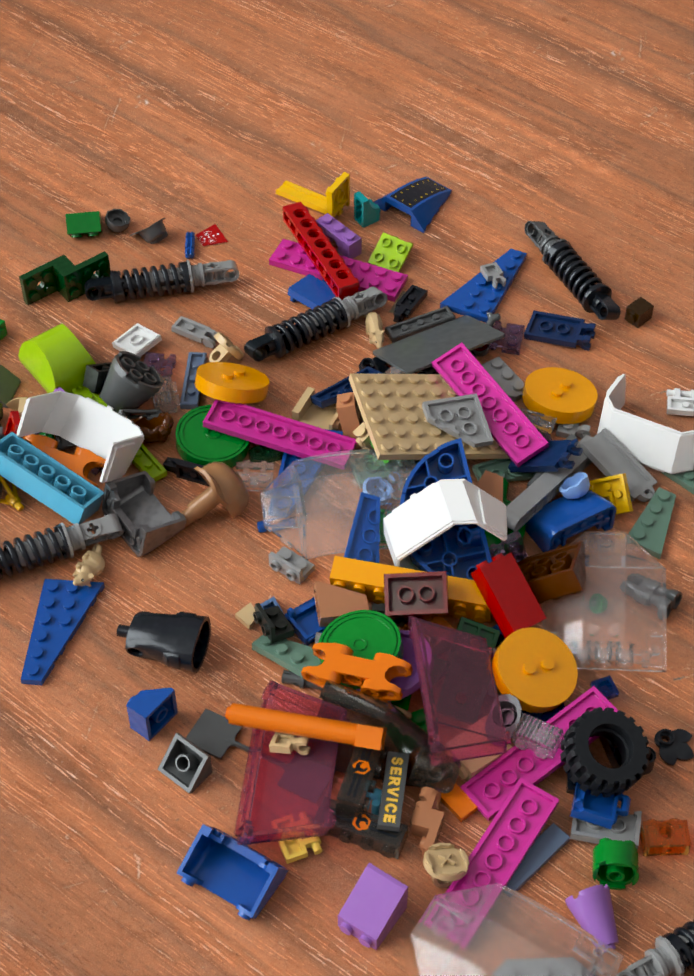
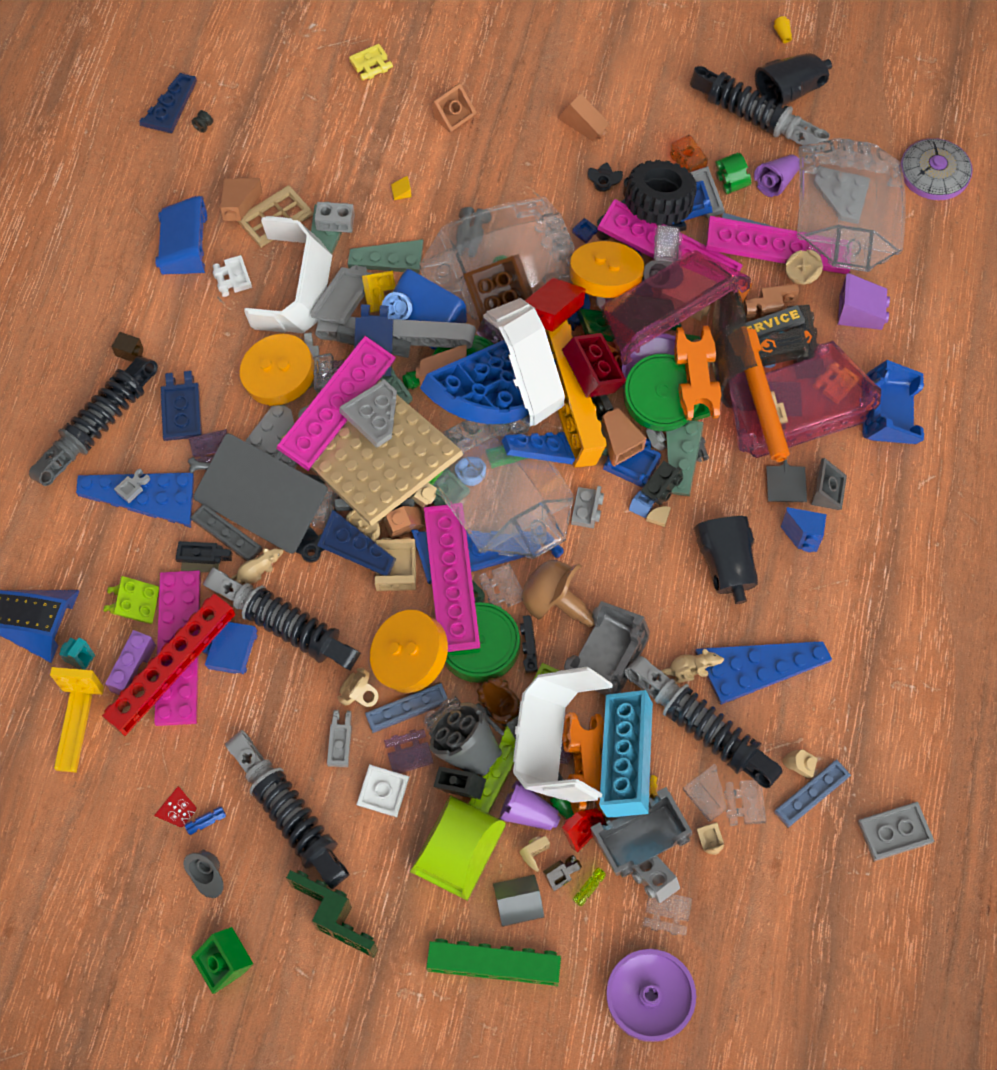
camera: 115 degrees left, 15 degrees up
dark grey hair [105,209,130,233] -> none

